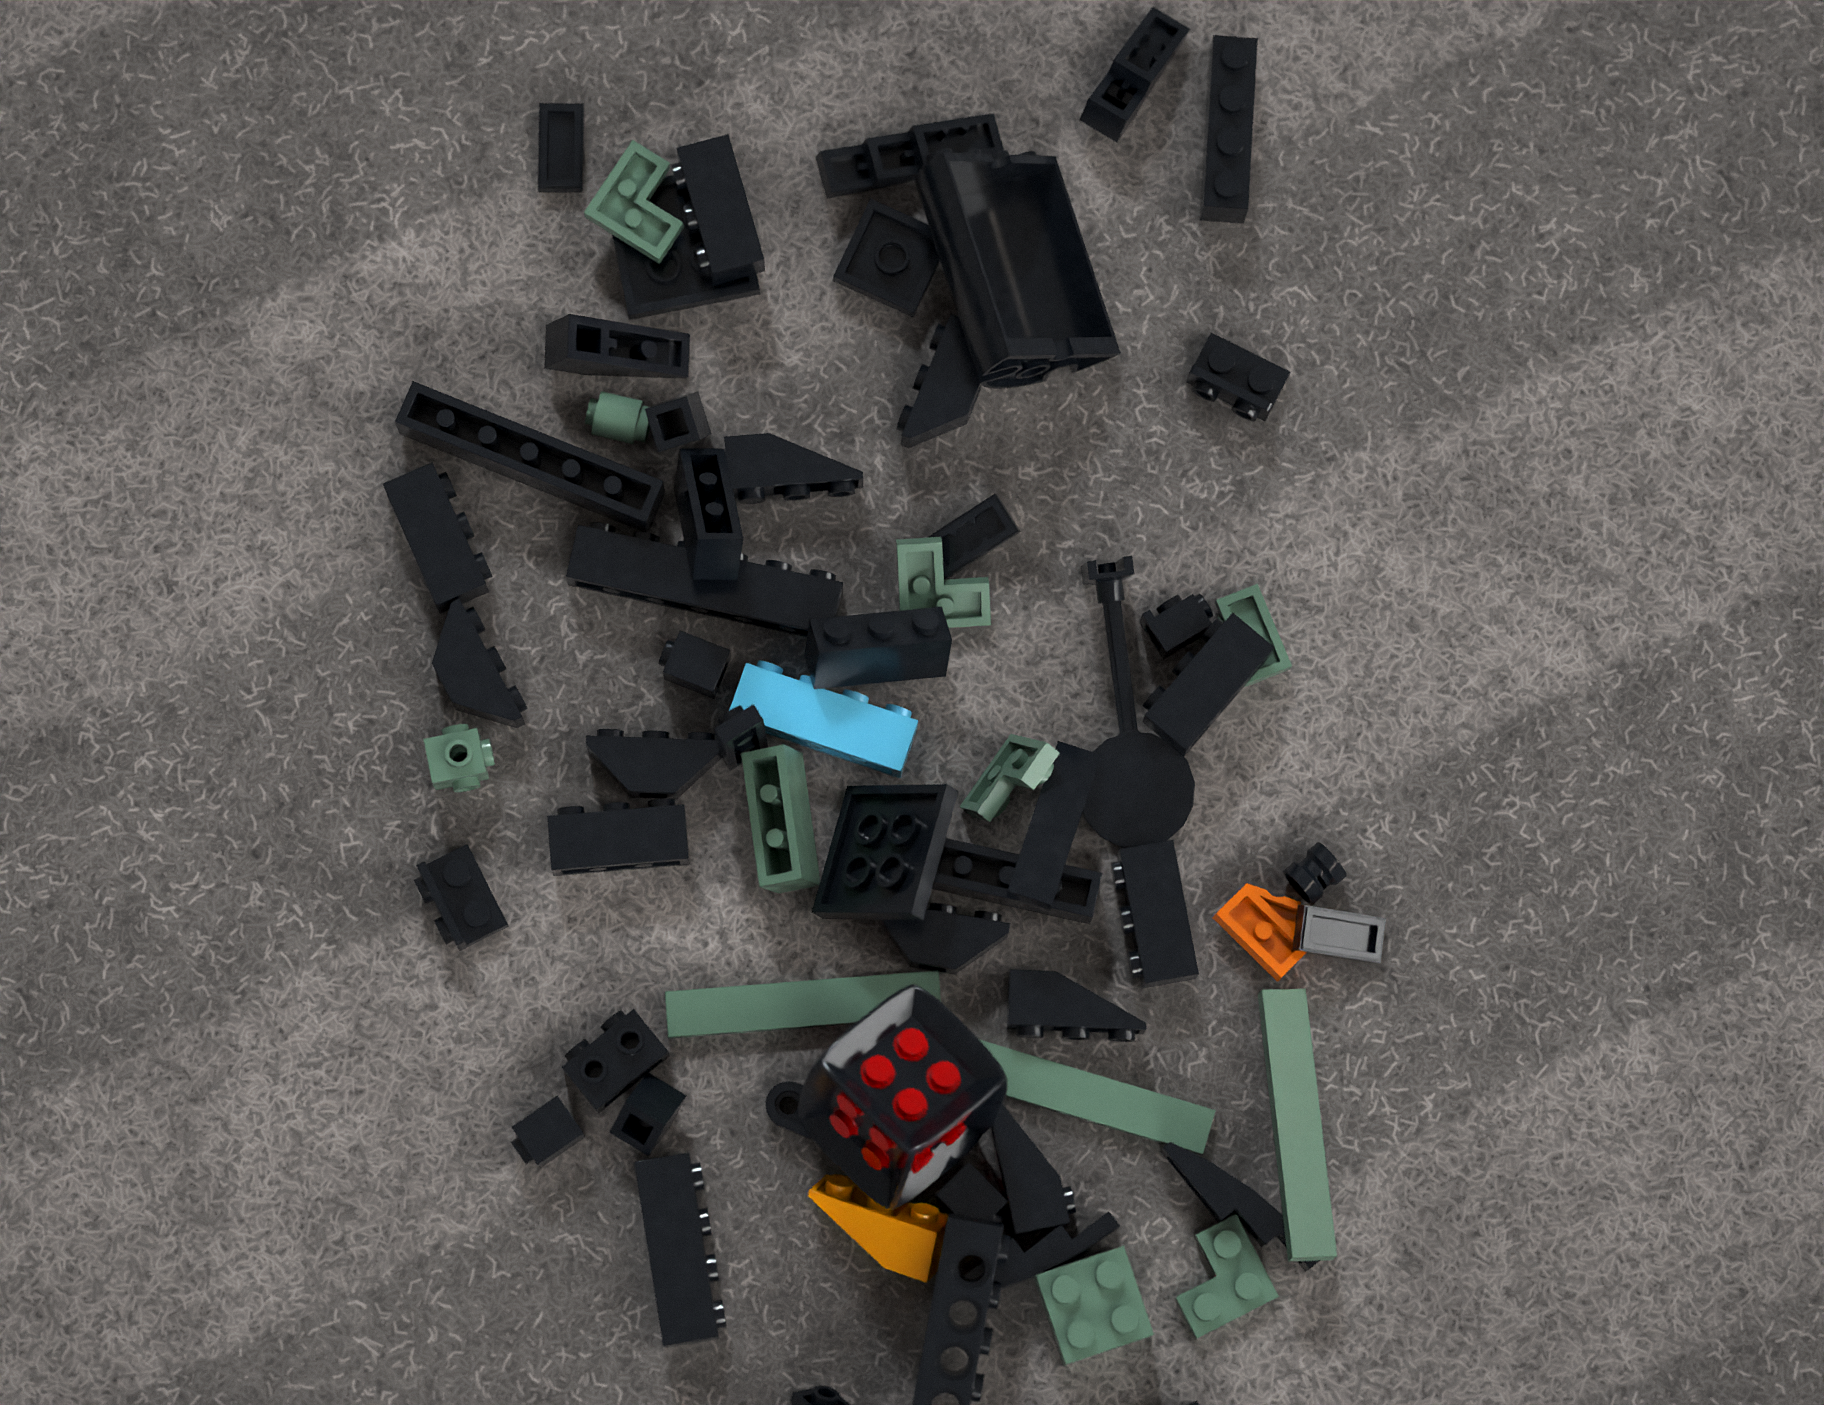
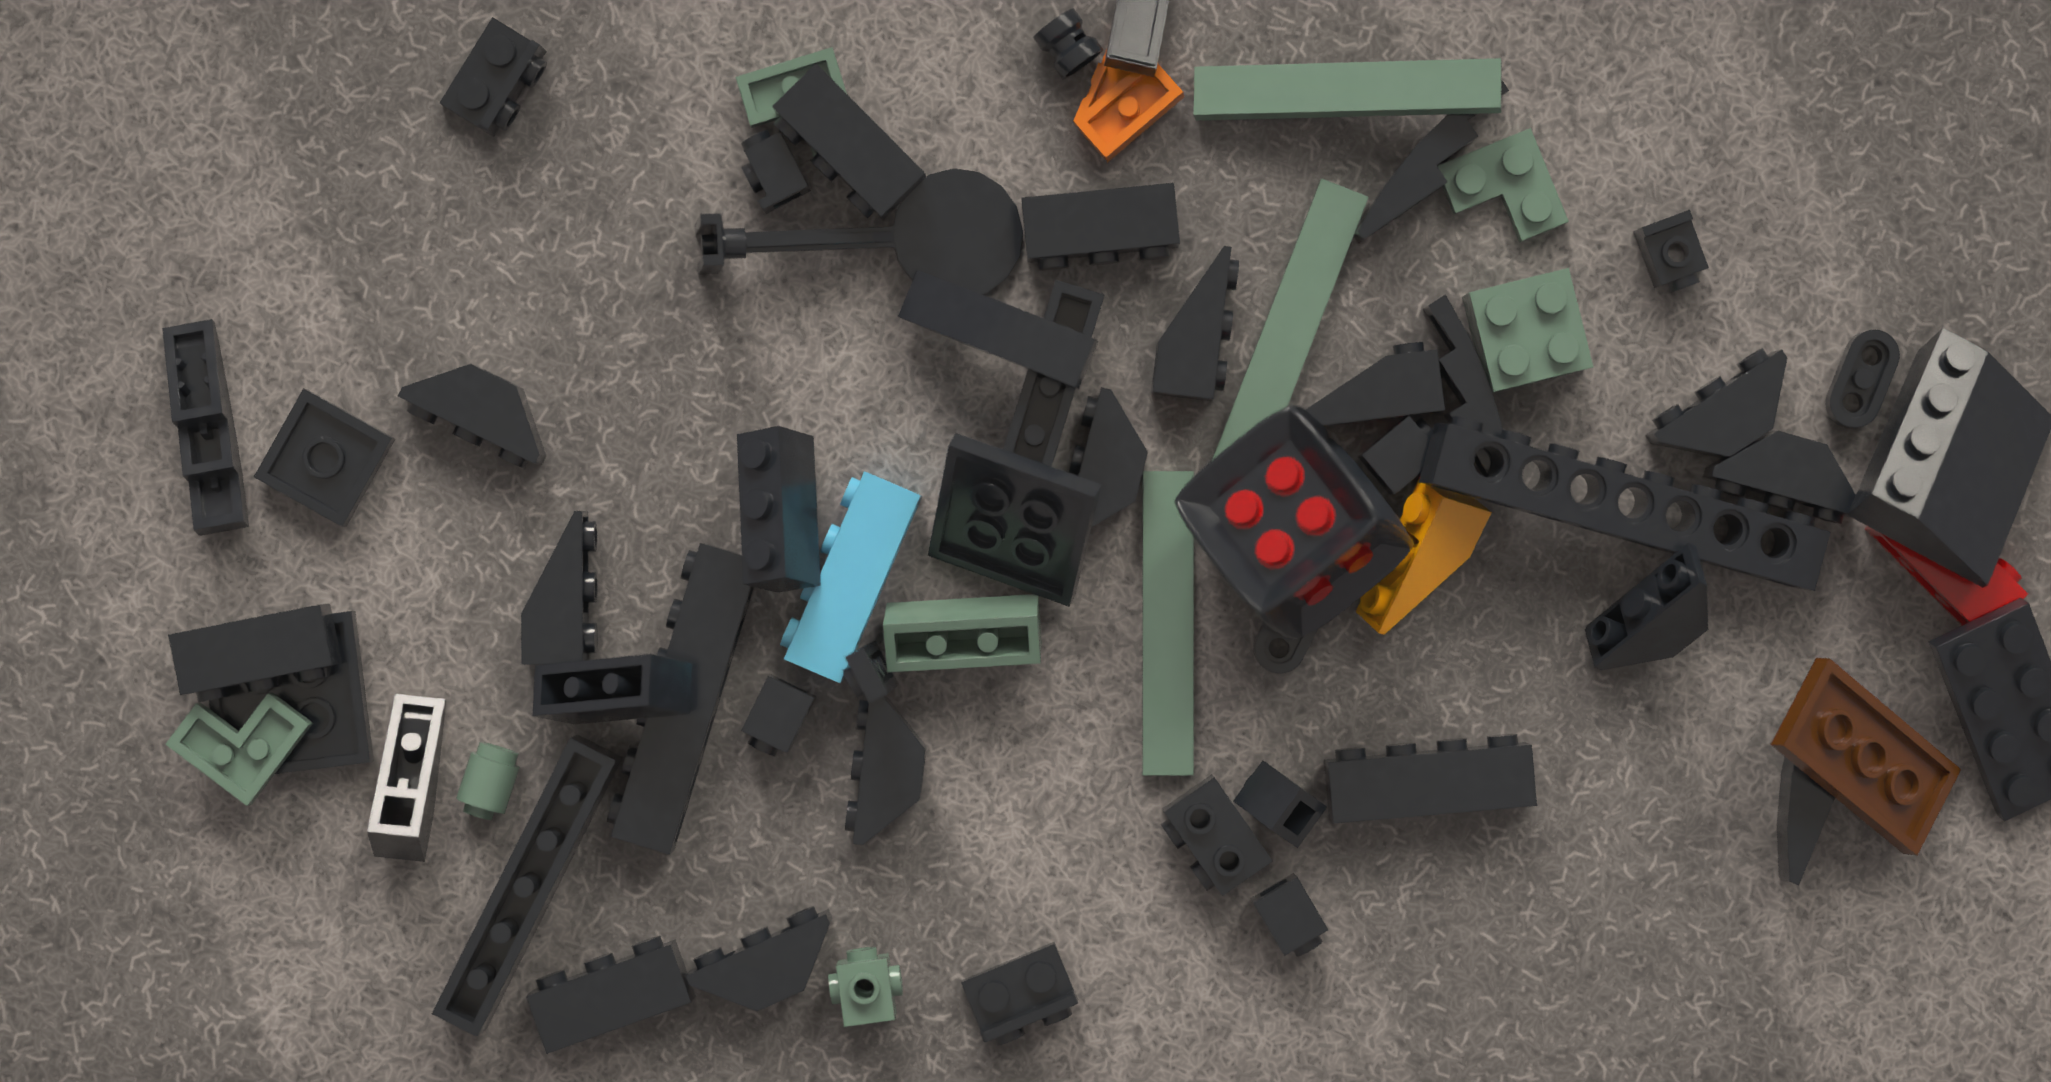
camera: 80 degrees left, 10 degrees up
black tile [538,103,584,193] -> none
black brick [547,798,690,876] -> none
black brick [645,391,712,452] -> none
sand green plate [896,537,991,628] -> none
black cylinder [915,148,1121,389] -> none
black plate [928,494,1021,580] -> none
sand green plate [960,734,1060,822] -> none
black slope [1079,7,1190,143] -> none
black brick [1200,35,1258,224] -> none

